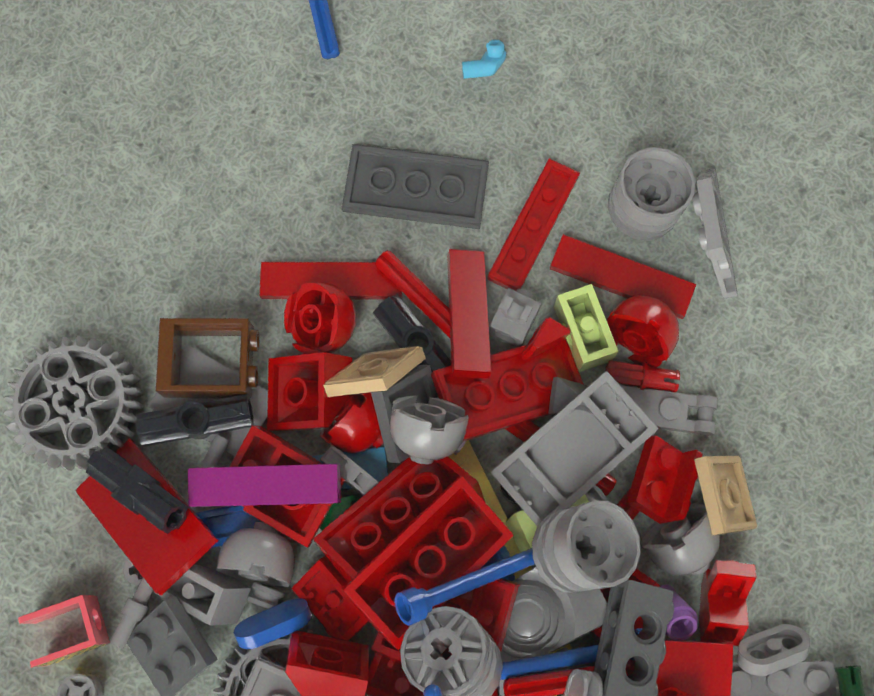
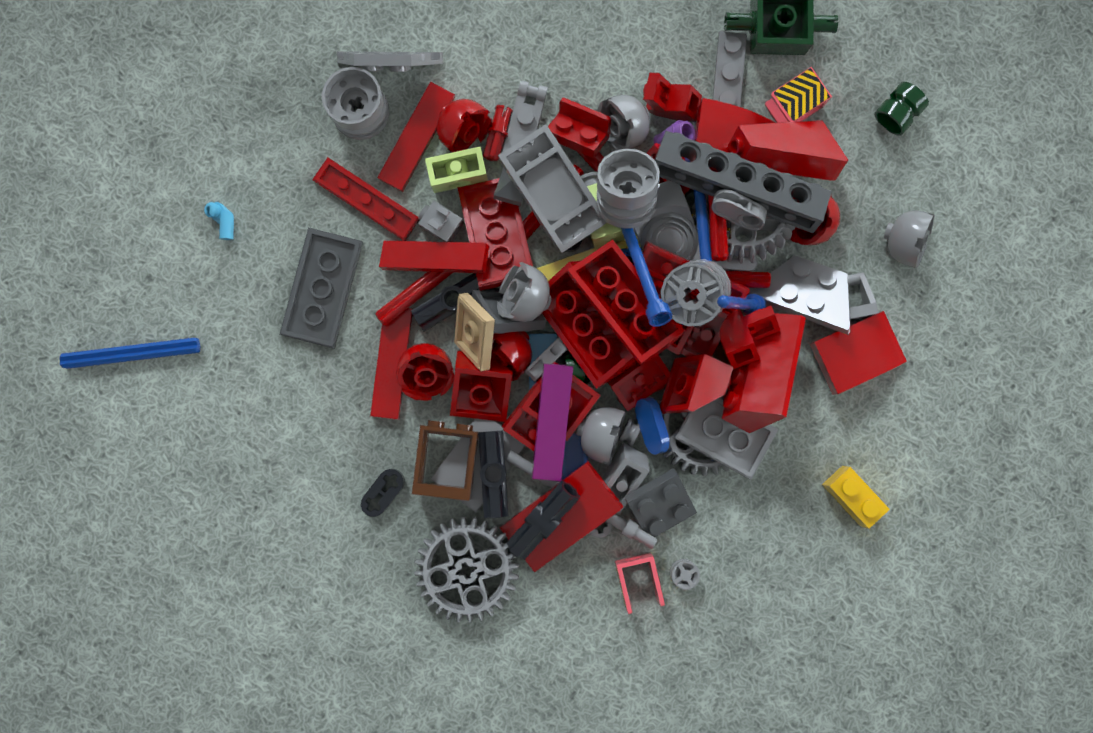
camera: 85 degrees left, 10 degrees up
red slope [521,317,571,361] -> none
tan tile [694,456,757,535] -> none
light grey plate [737,624,810,676] -> none
none -> black beam [361,469,405,517]

